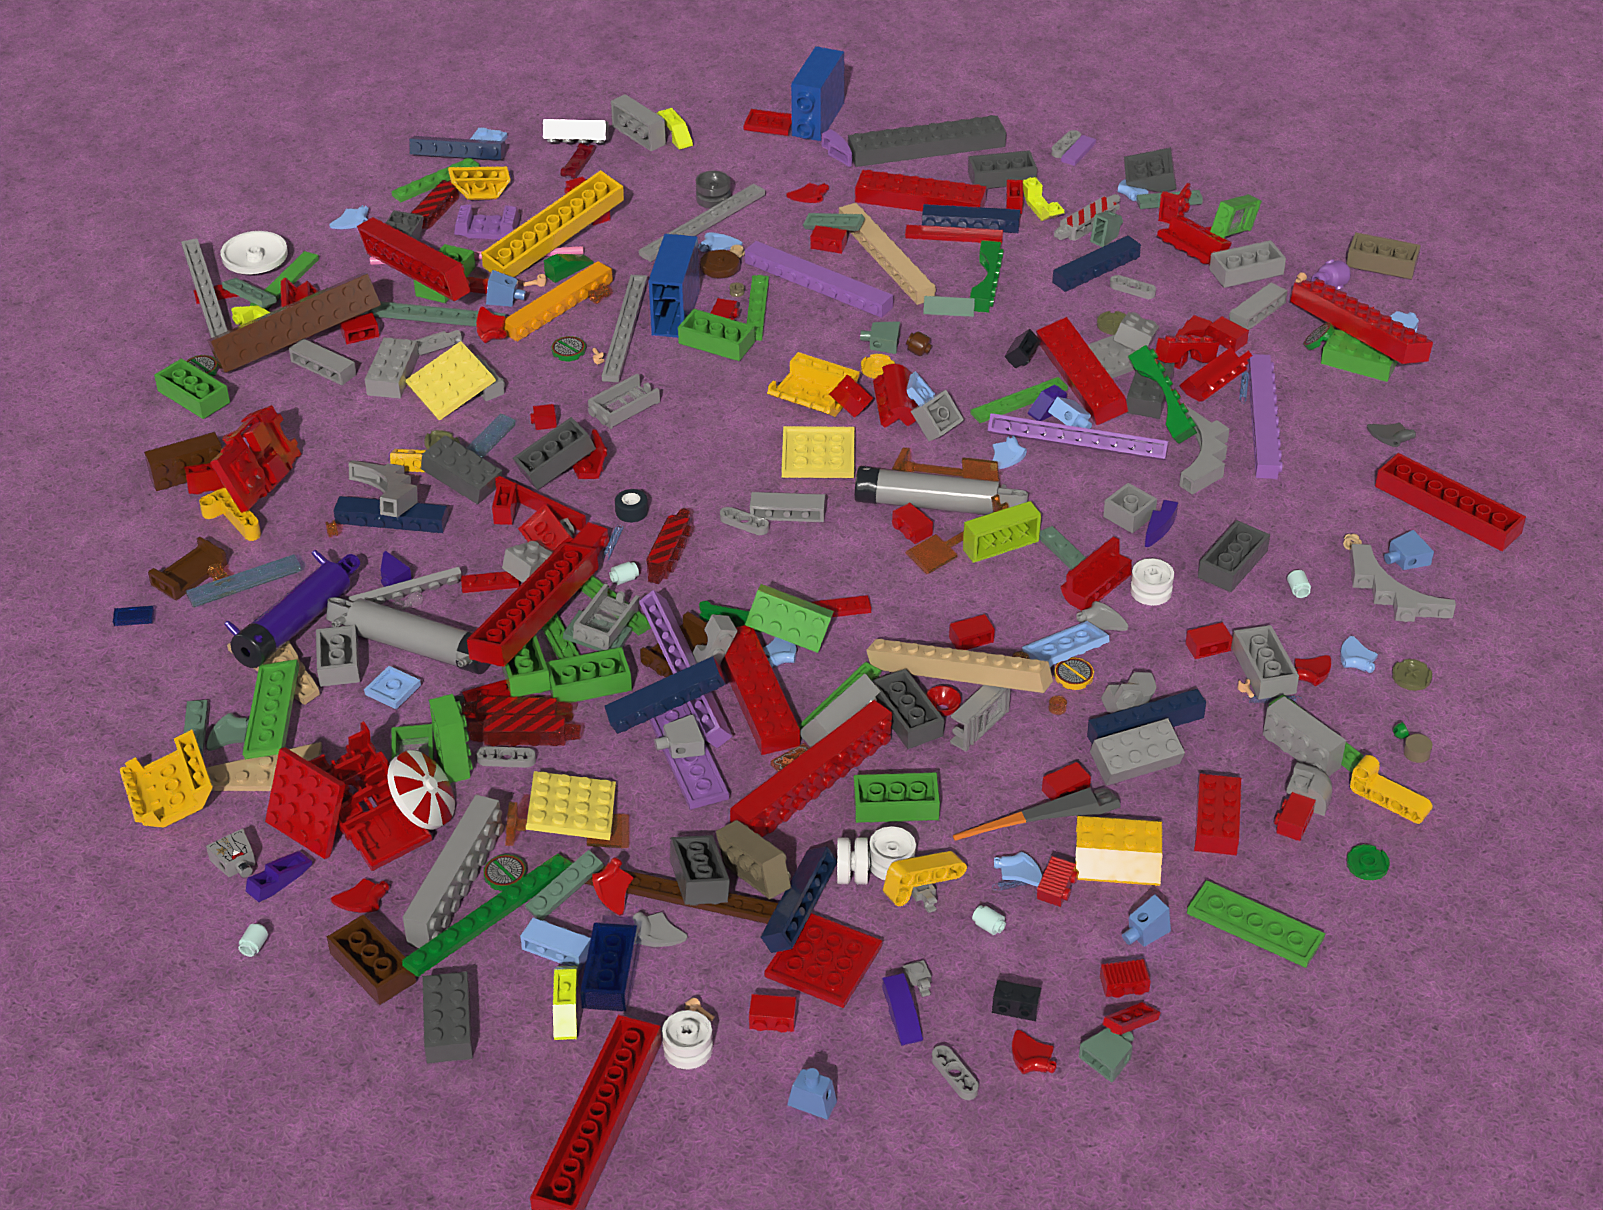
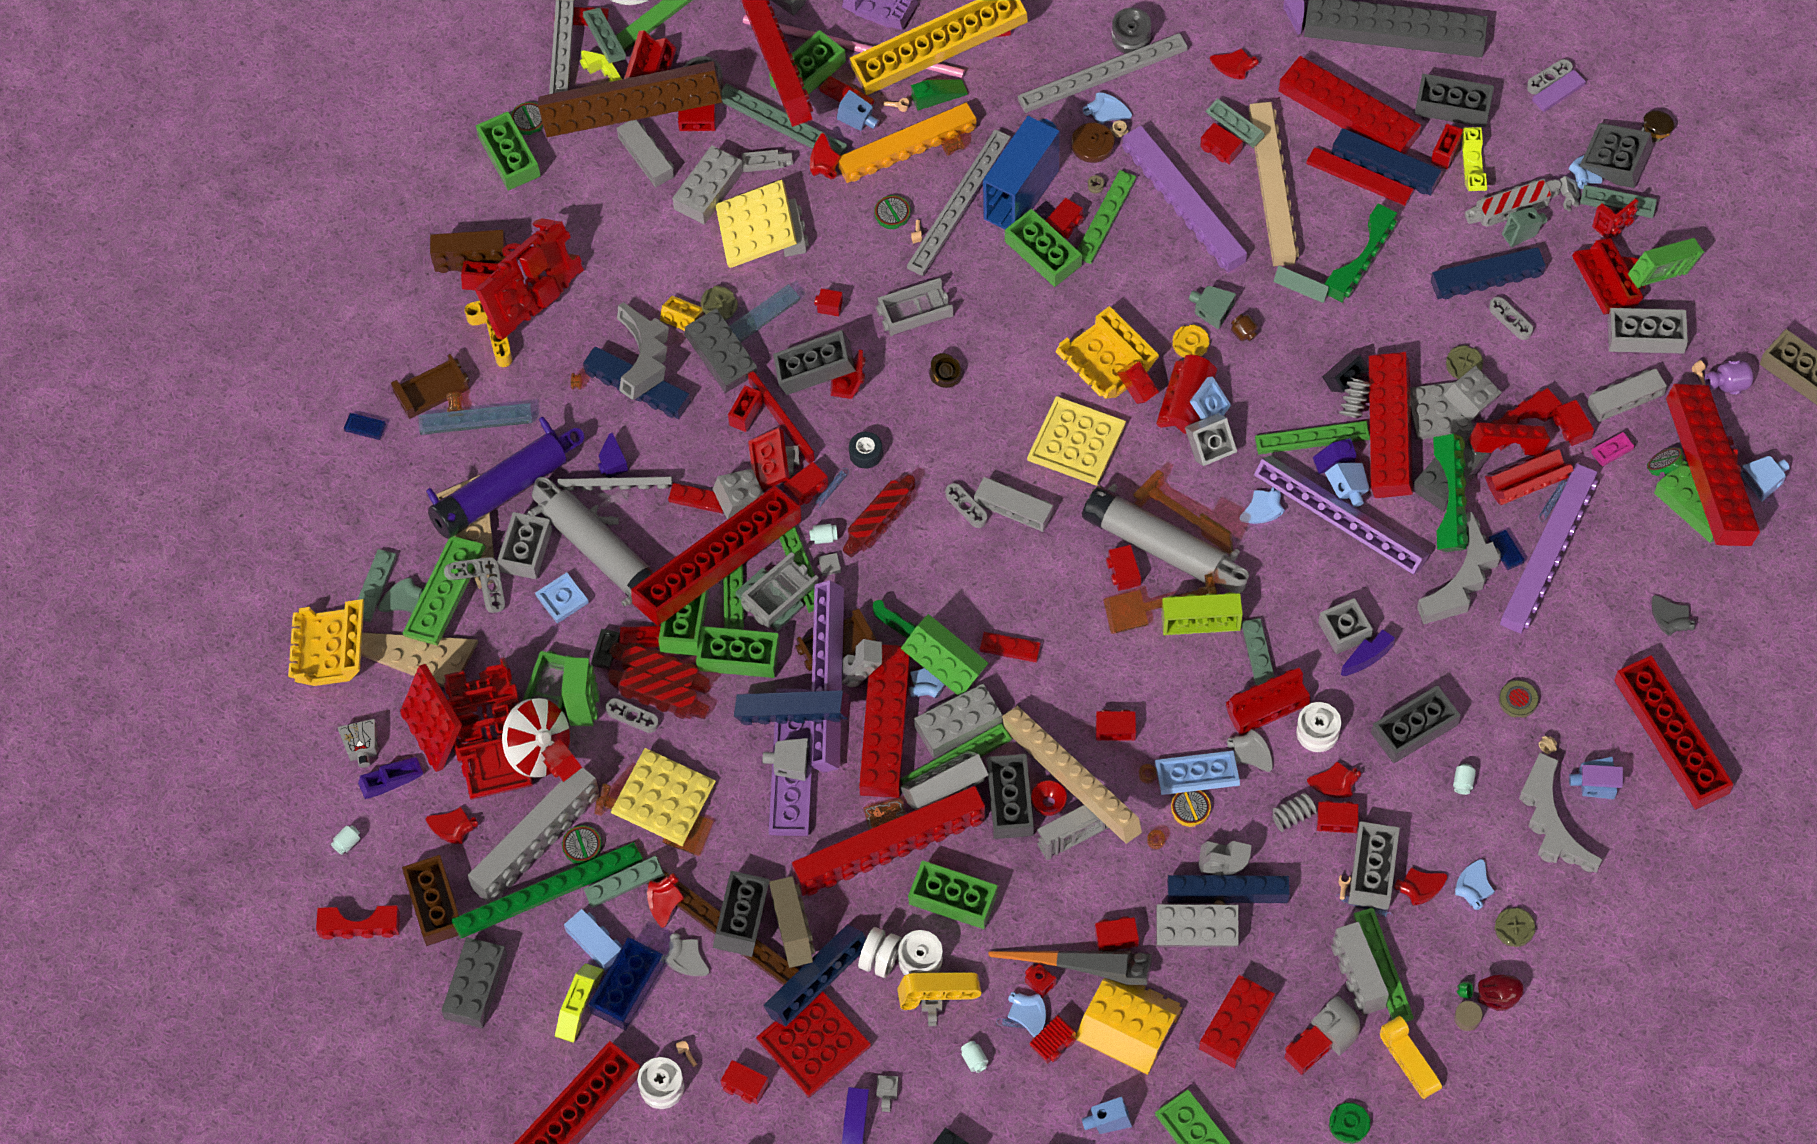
camera: 25 degrees right, 20 degrees up
none -> red arch [316,905,400,940]
none -> light grey beam [444,557,505,613]
none -> red brick [541,739,582,782]
none -> light grey tile [818,553,841,576]
none -> light grey brick [914,684,1002,759]
none -> dark brown piece [929,353,963,388]
none -> red brick [1025,964,1056,998]
none -> light grey piece [1272,793,1317,832]
none -> red arm [1307,762,1361,798]
none -> light grey piece [1339,378,1371,419]
none -> dark red helmet [1477,975,1524,1011]
none -> clear blue tile [1489,530,1525,571]
none -> tile [1499,680,1539,718]
none -> light grey plate [1560,176,1580,211]
none -> medium lavender tile [1582,765,1623,788]
none -> dark pink plate [1591,432,1634,467]
none -> dark brown piece [1641,110,1675,142]

